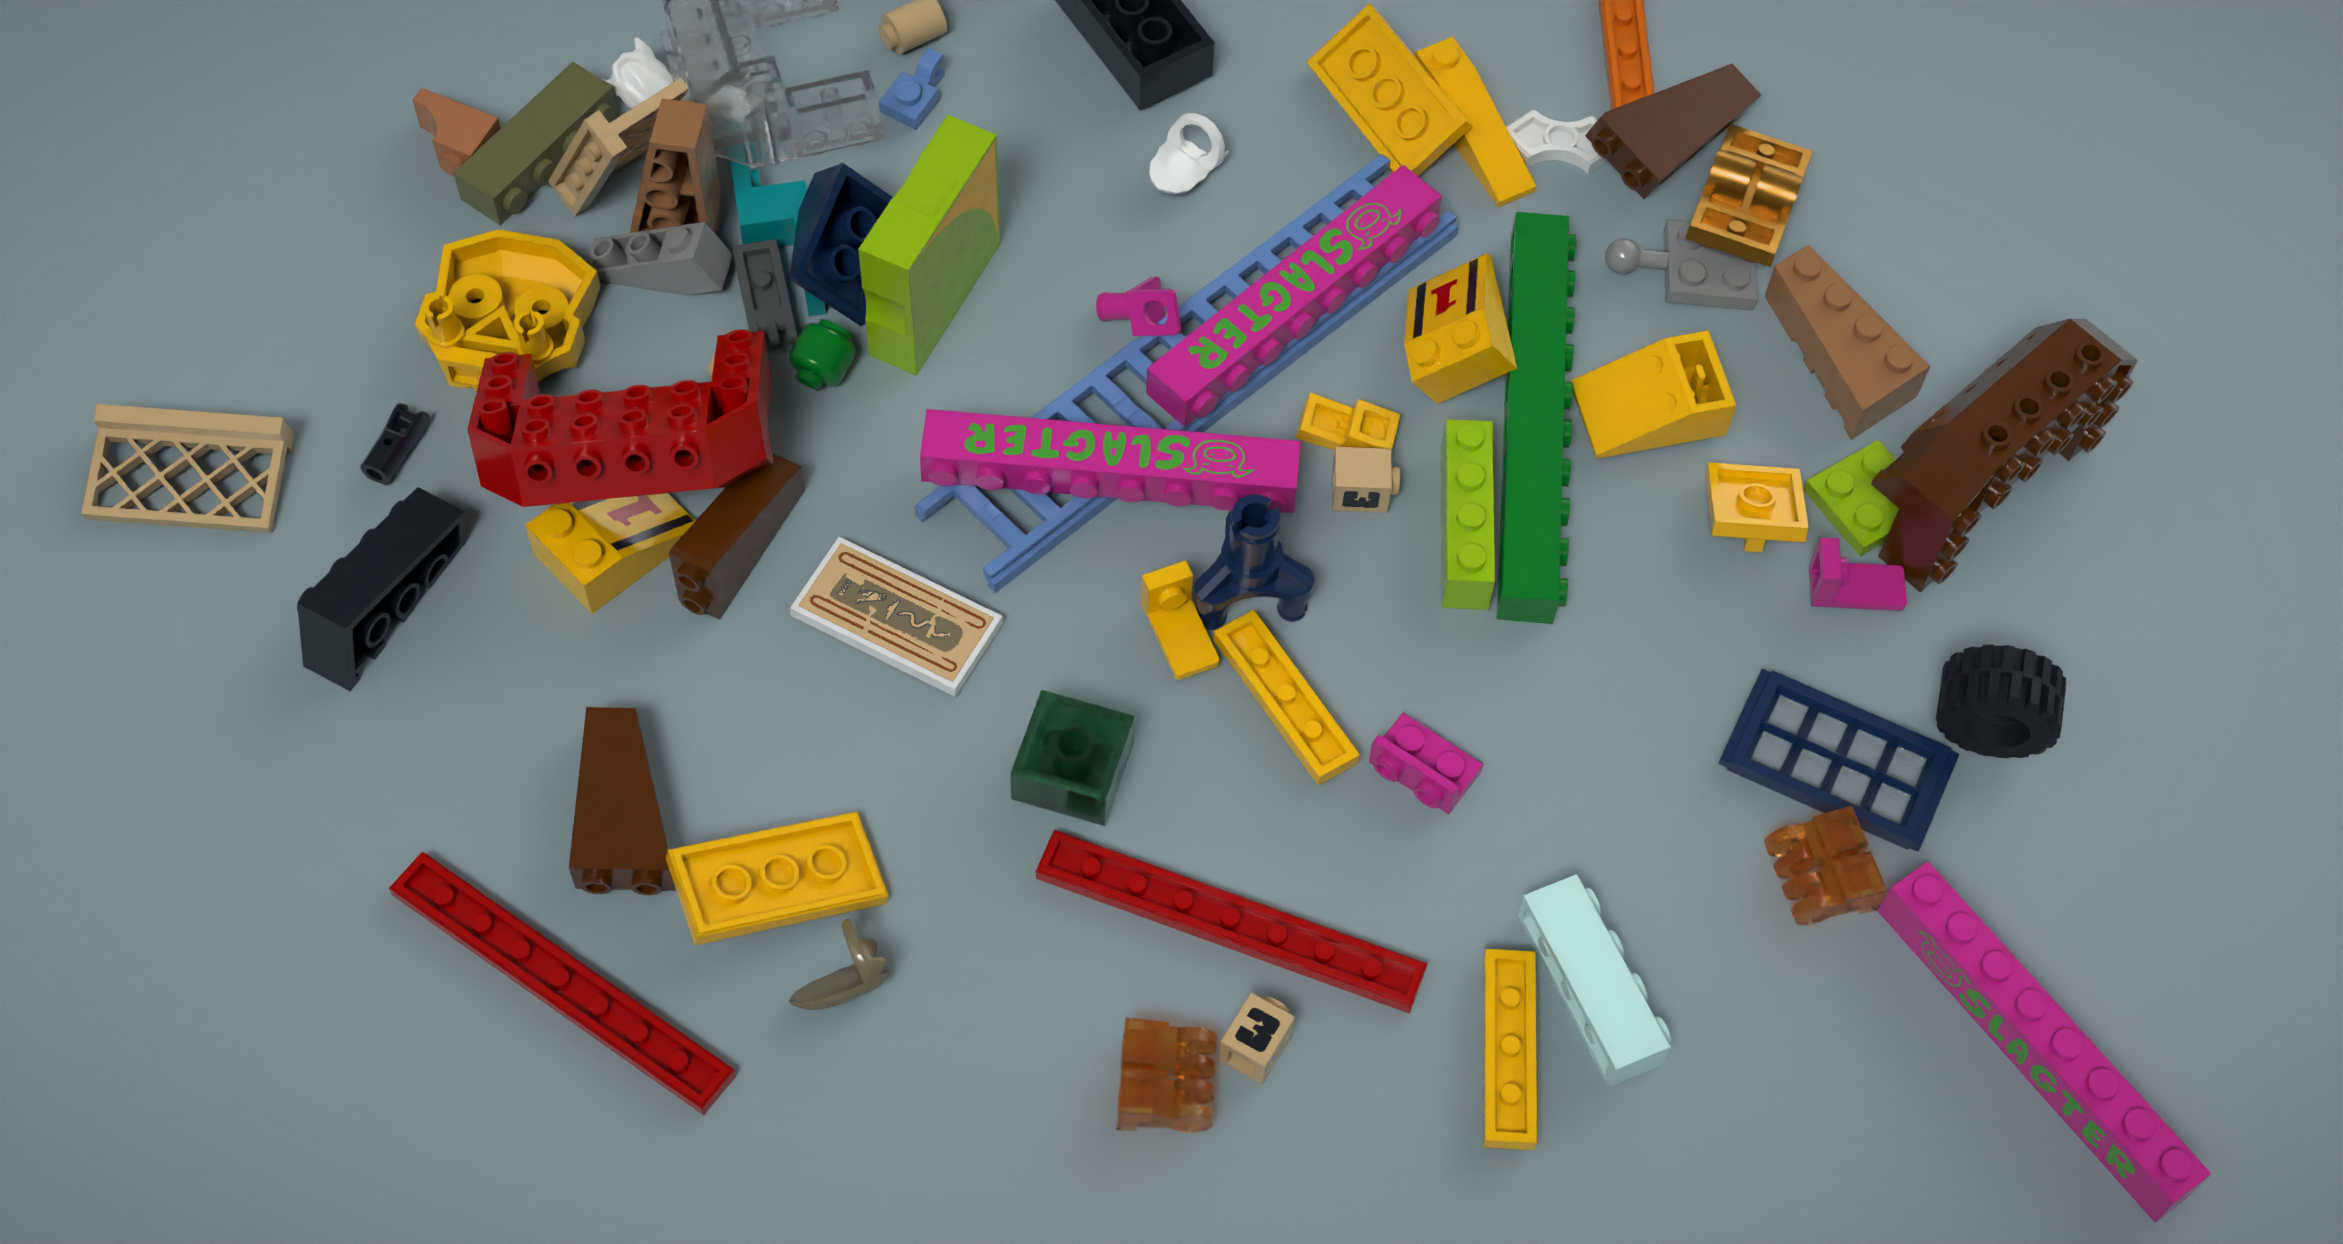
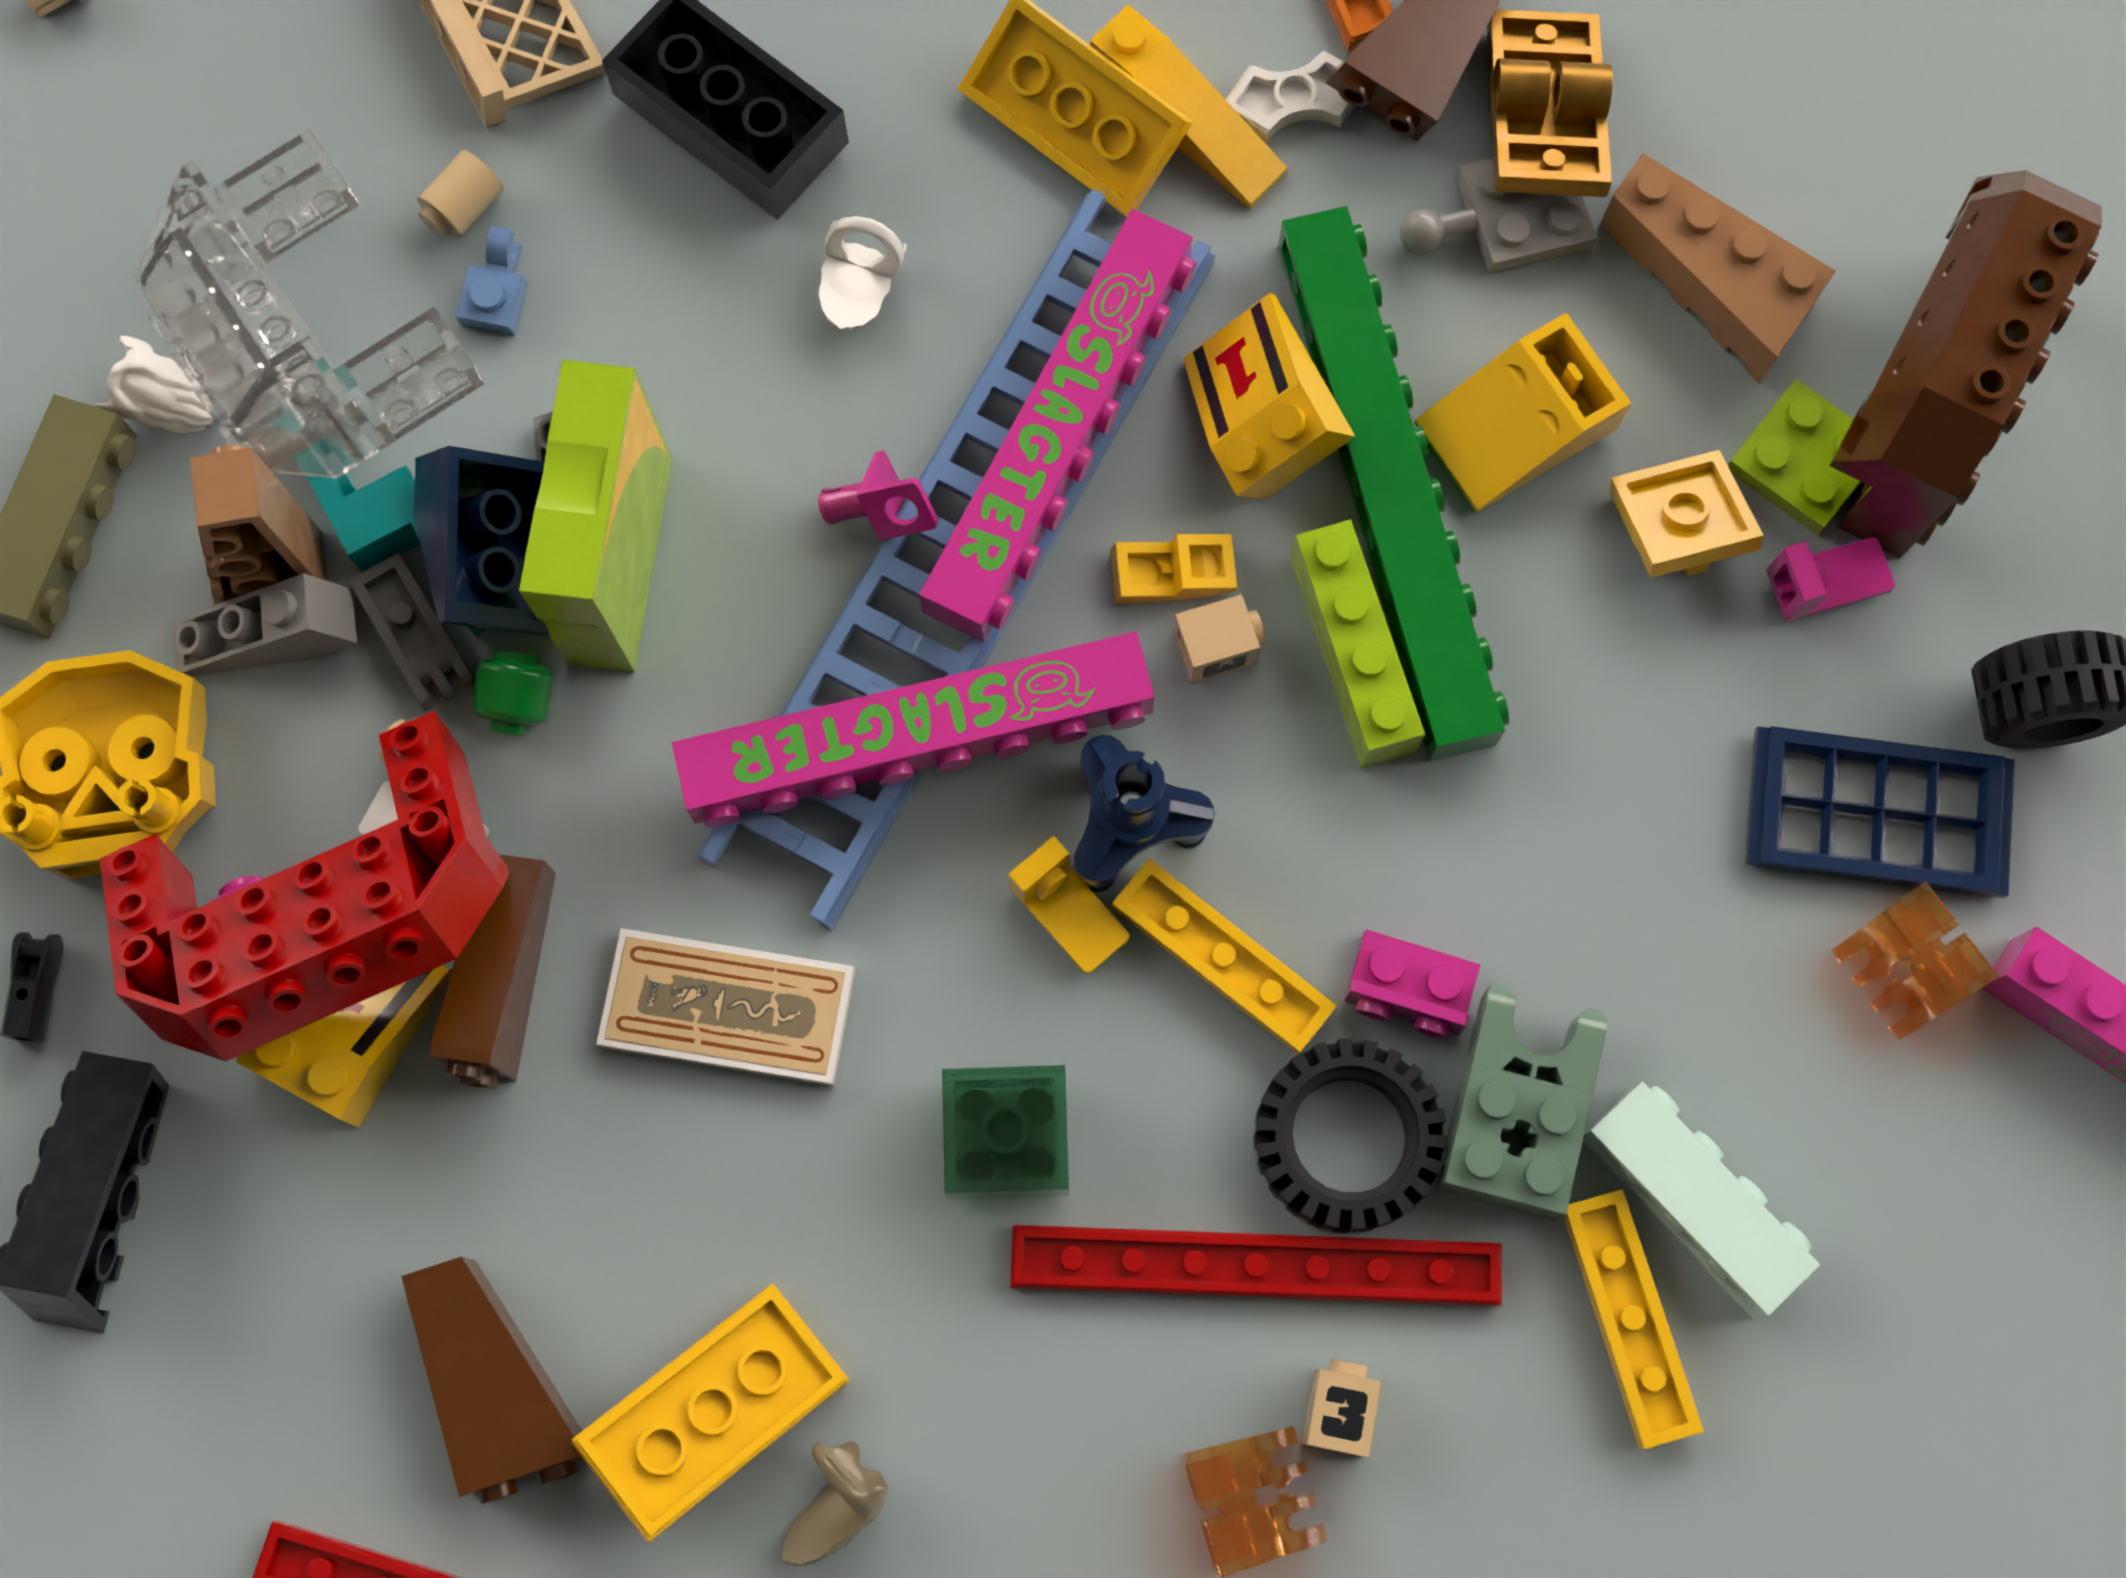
camera: 15 degrees left, 15 degrees up
tan fence [548,78,689,216] -> none
none -> black tyre [1253,1038,1447,1233]
none -> sand green brick [1435,983,1608,1221]

